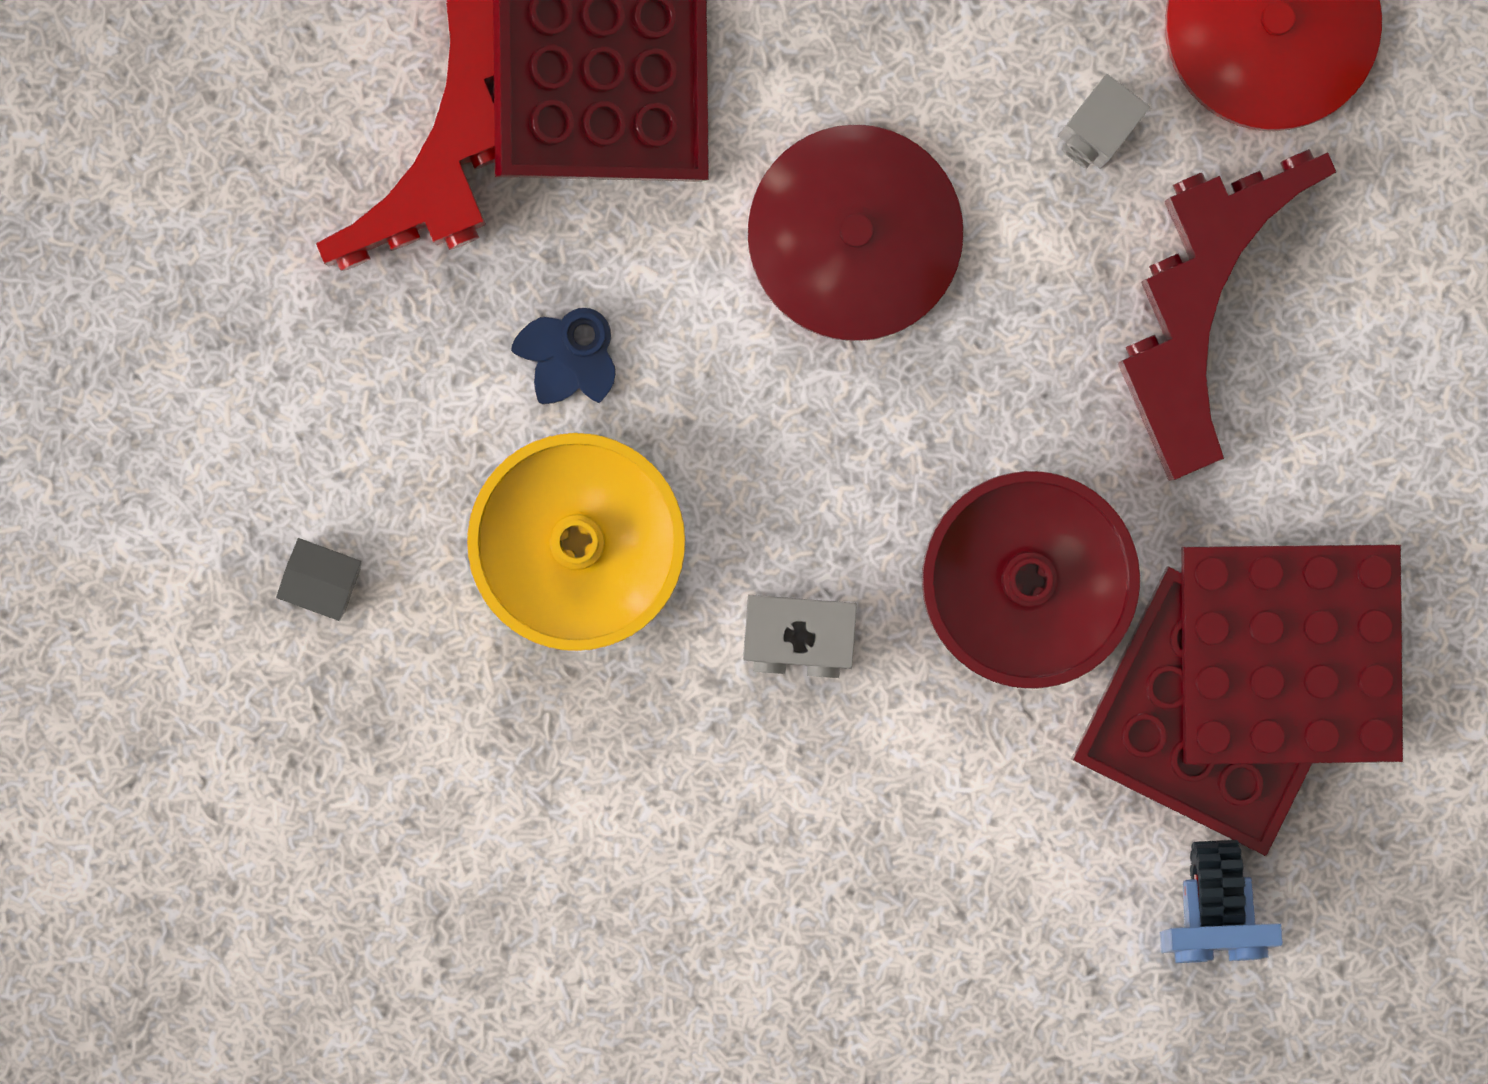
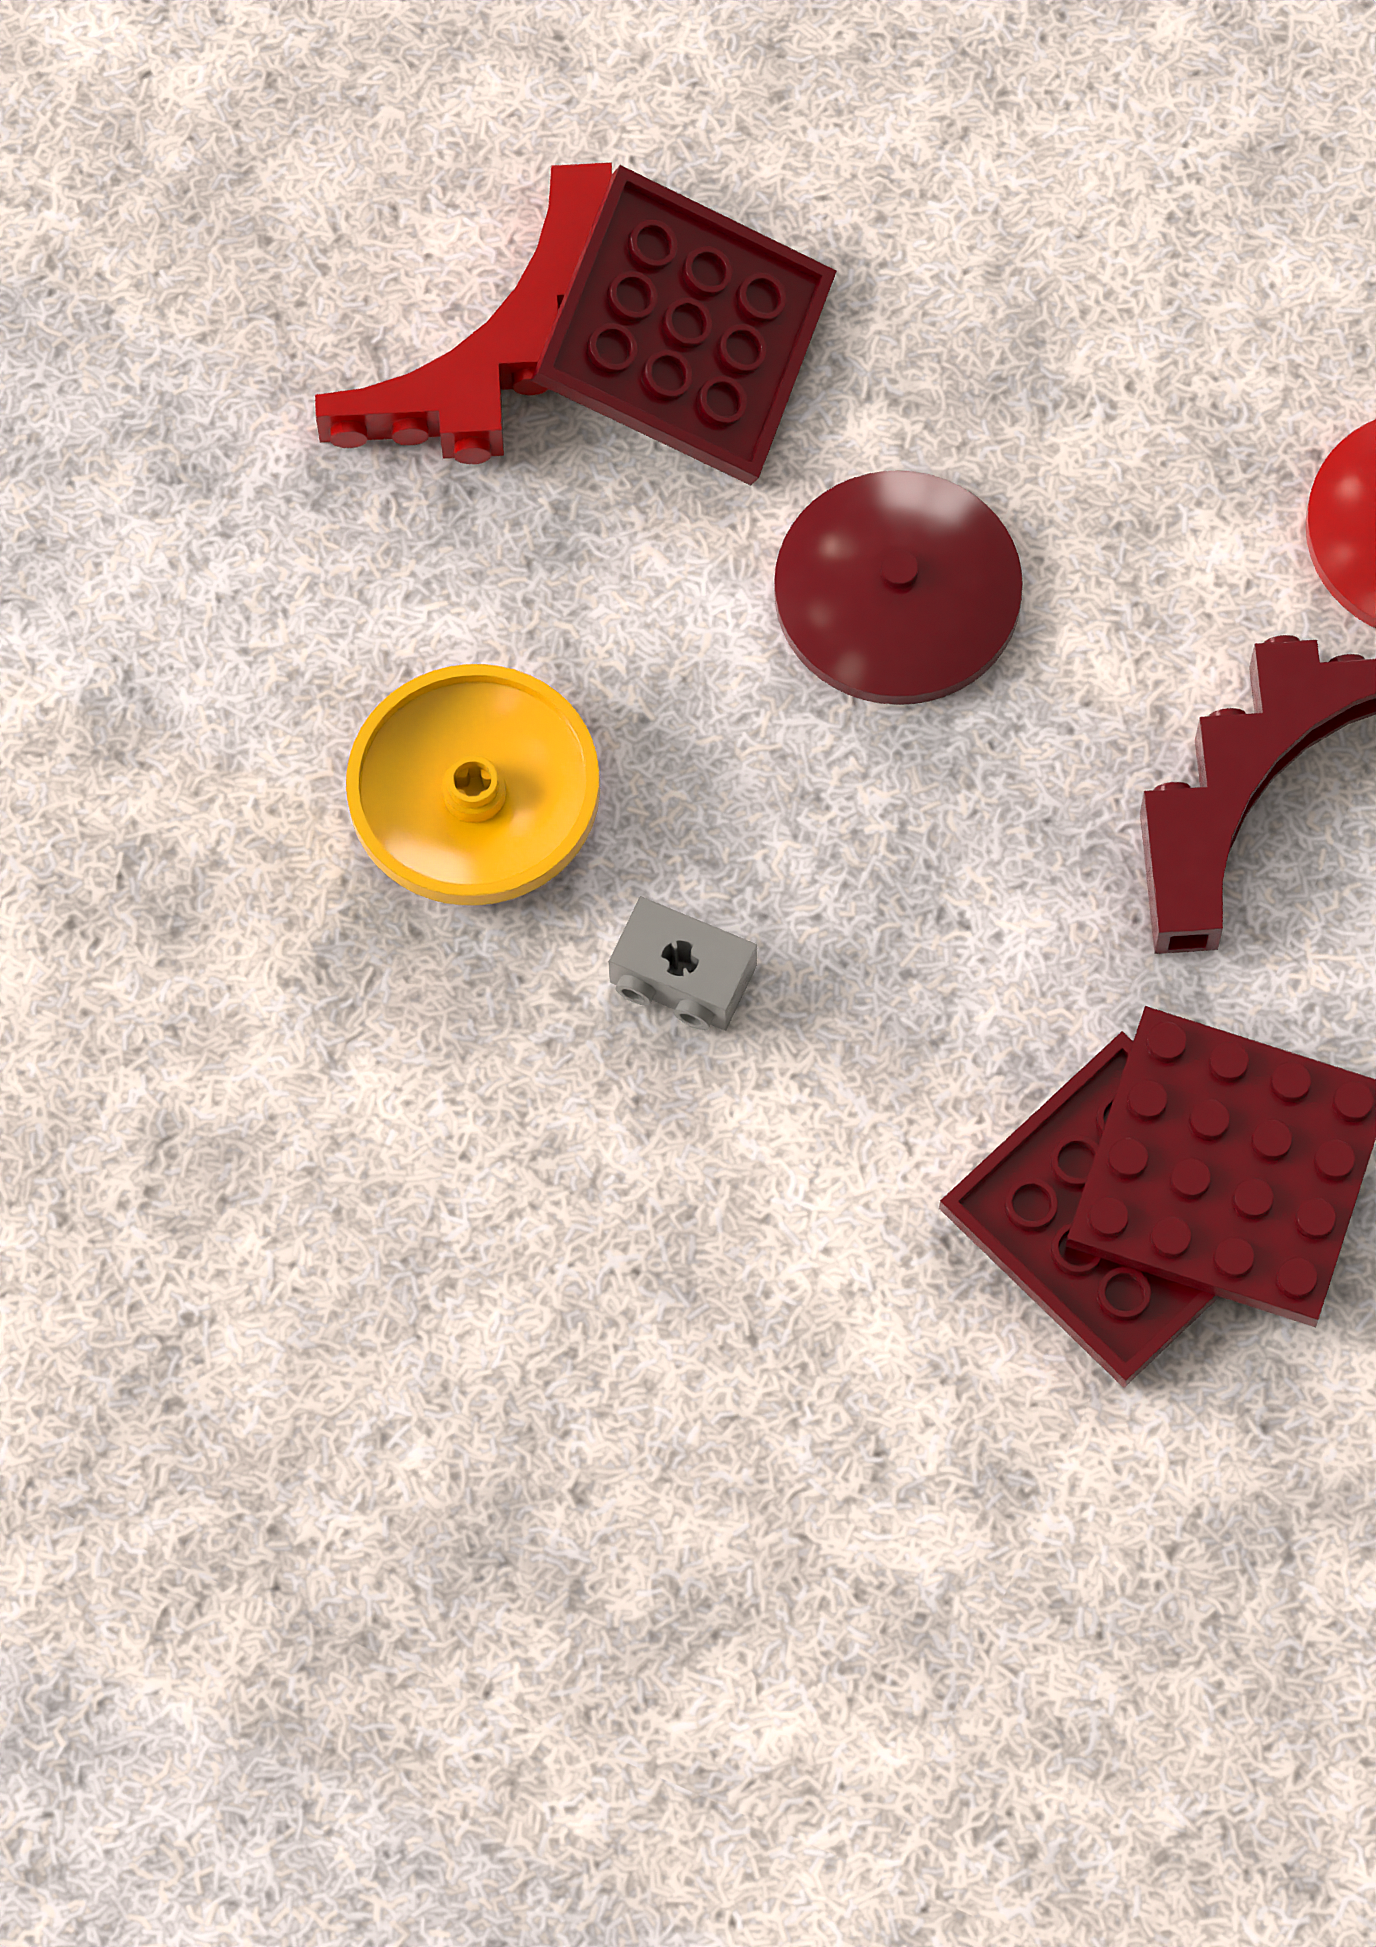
camera: 20 degrees right, 20 degrees down
dark grey piece [276,538,362,621] -> none
dark blue plate [511,308,616,404] -> none
dark red dish [922,471,1140,689] -> none
light grey brick [1058,73,1150,169] -> none
plate [1160,840,1283,963] -> none

